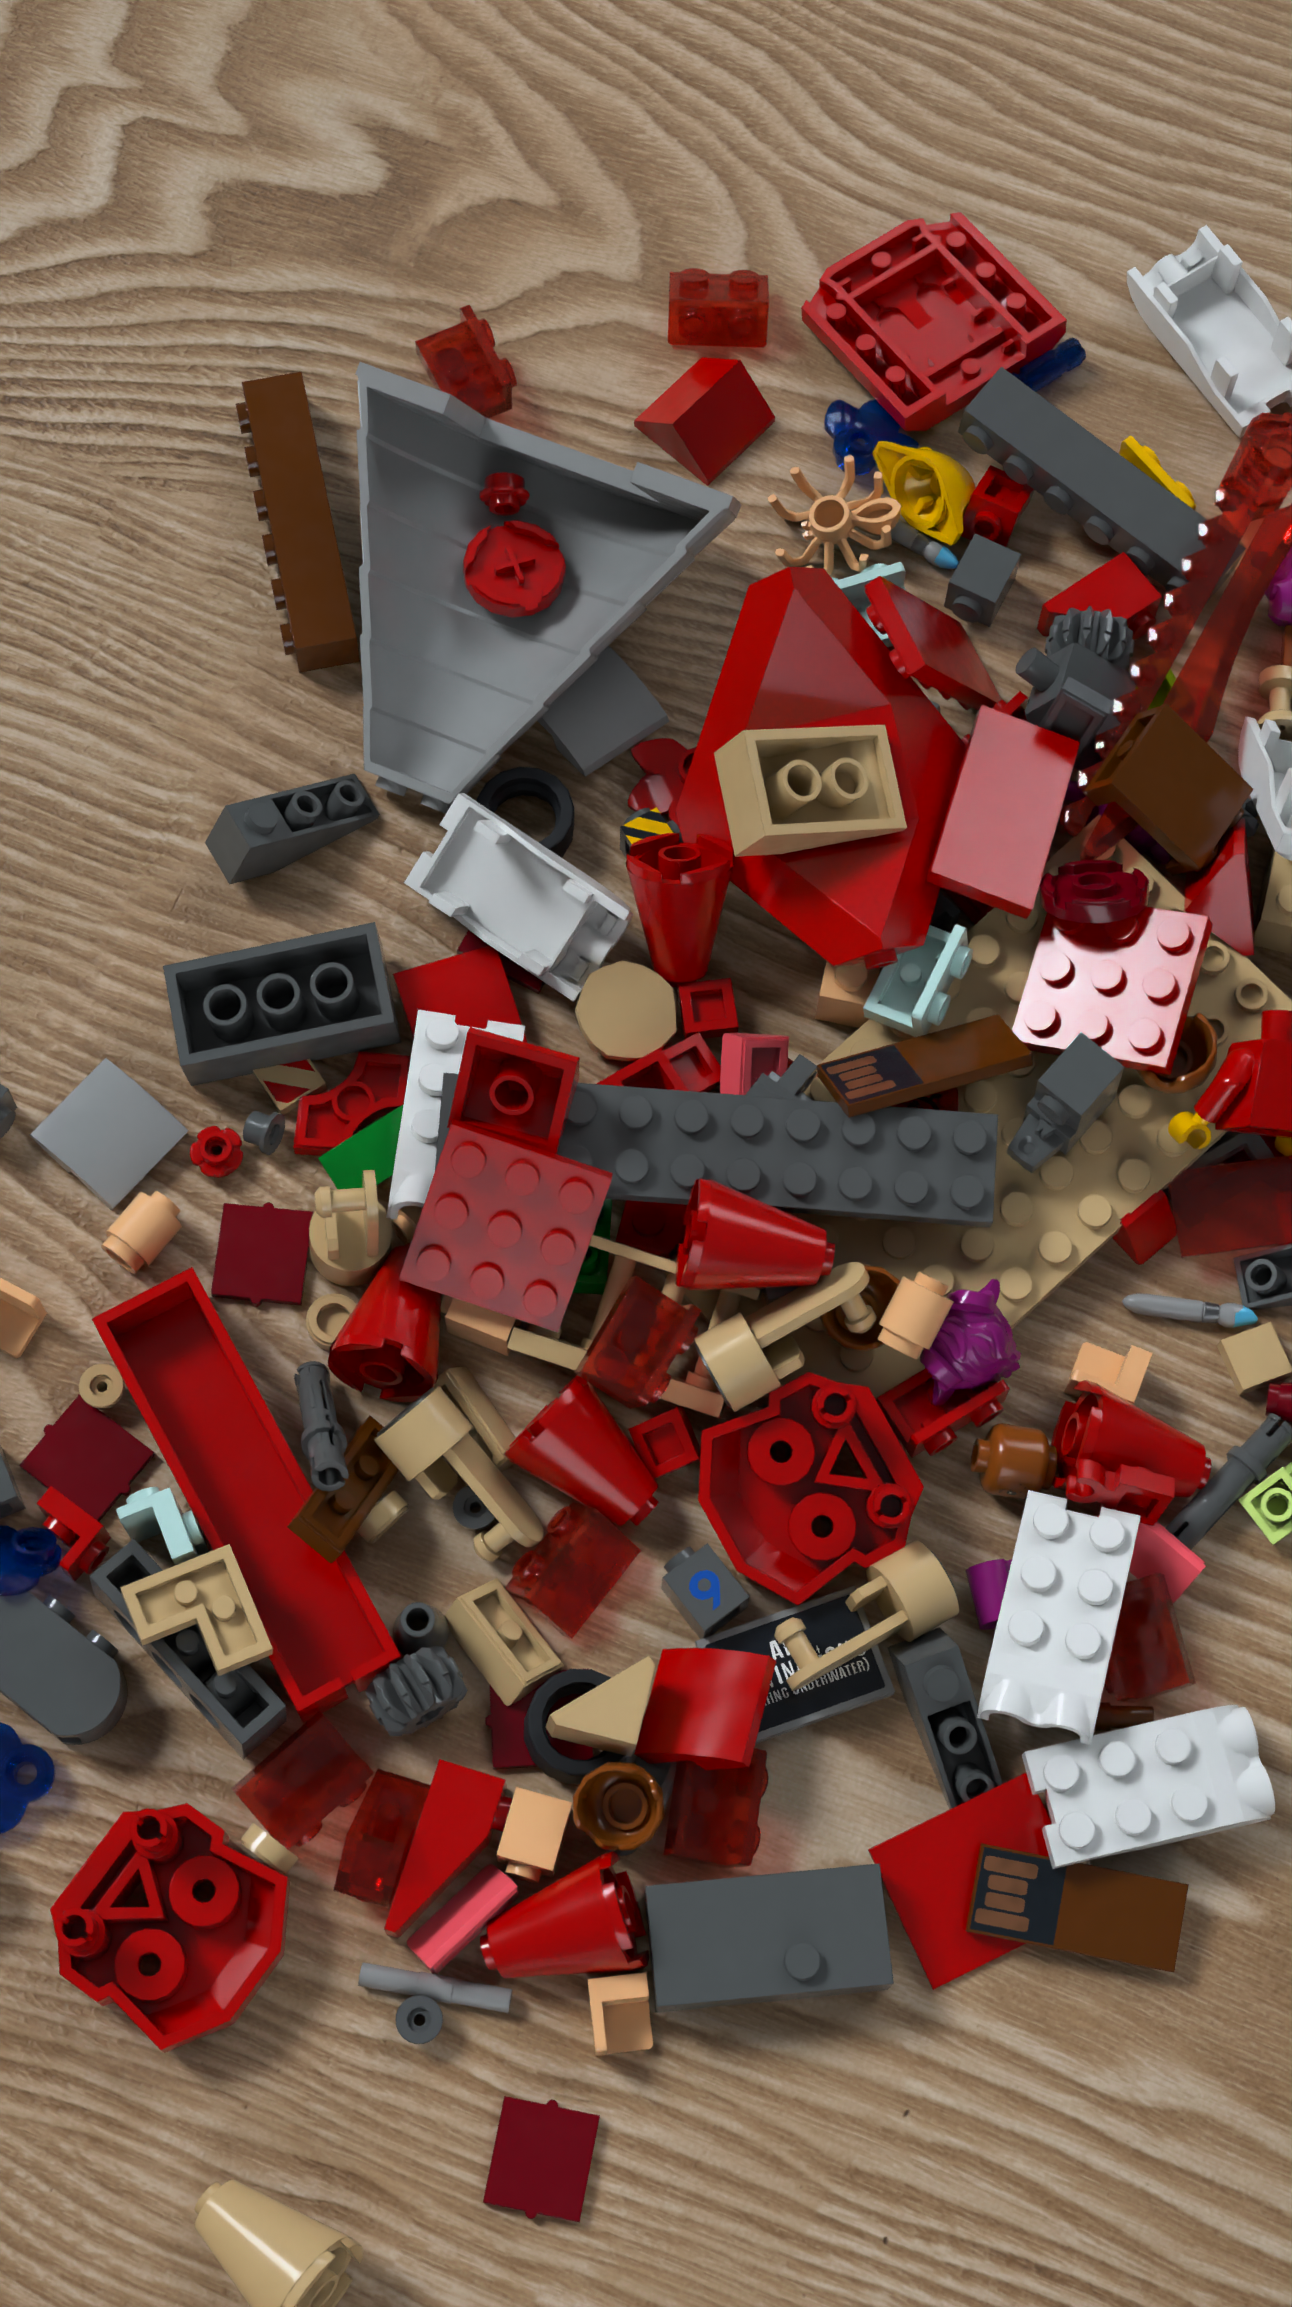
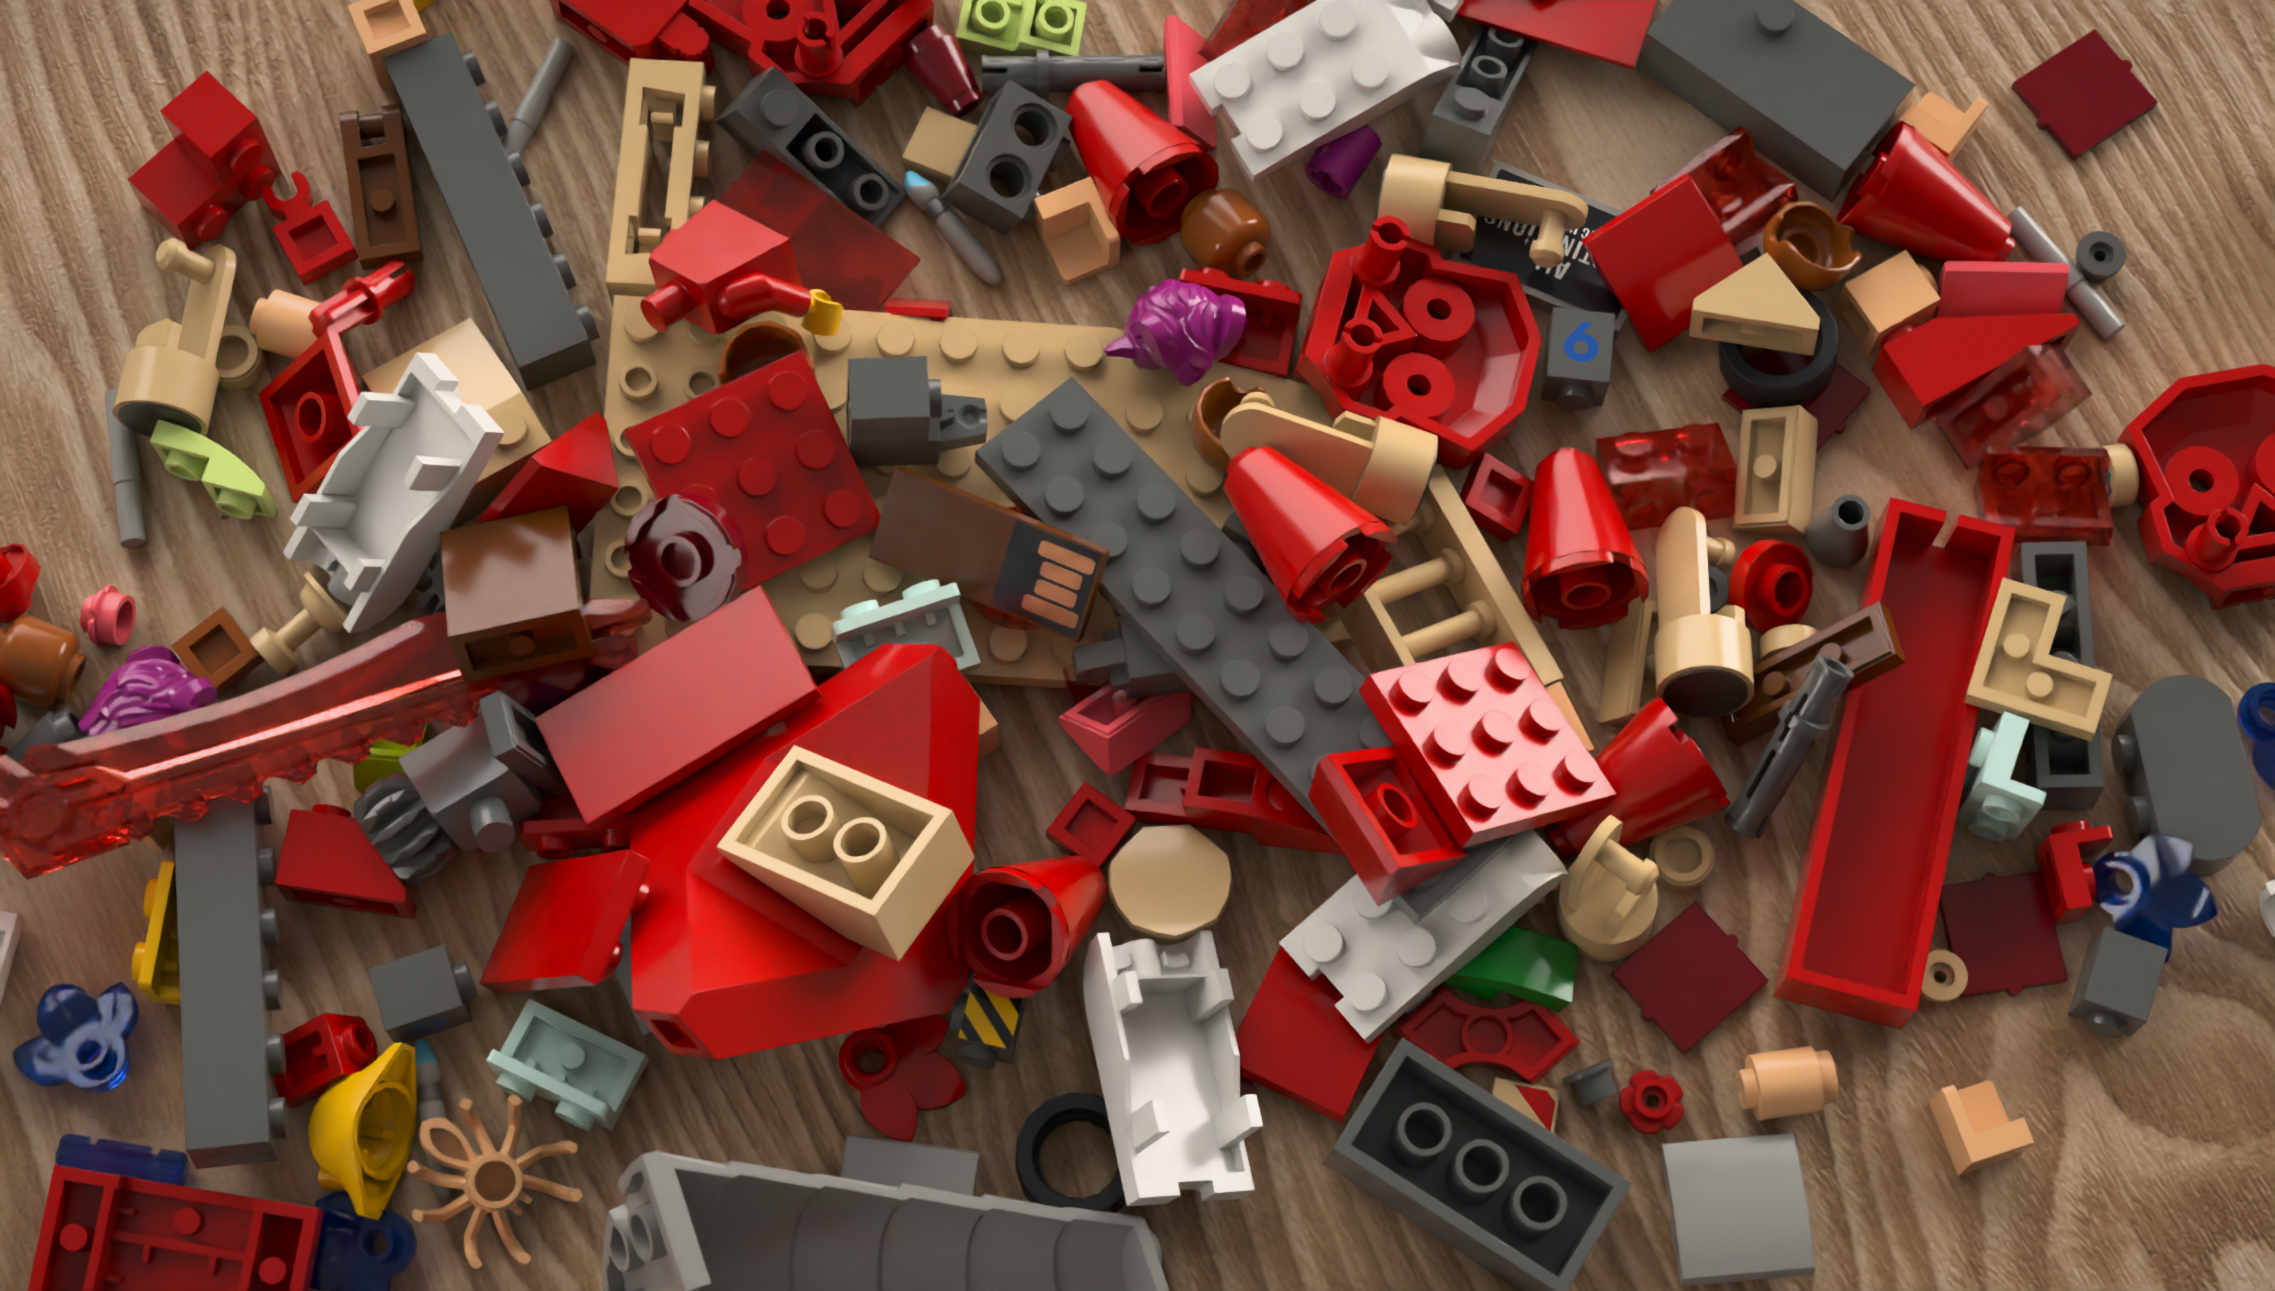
camera: 135 degrees left, 0 degrees up
dark grey gear [365,1646,468,1736] -> none
clear red bracket [574,1276,701,1409] -> none
light nougat brick [877,1271,954,1360] -> none
red plate [1066,1459,1175,1526] -> none
none -> clear blue plate [13,982,139,1092]
none -> dark grey brick [941,80,1073,236]
none -> red plate [1728,539,1813,633]

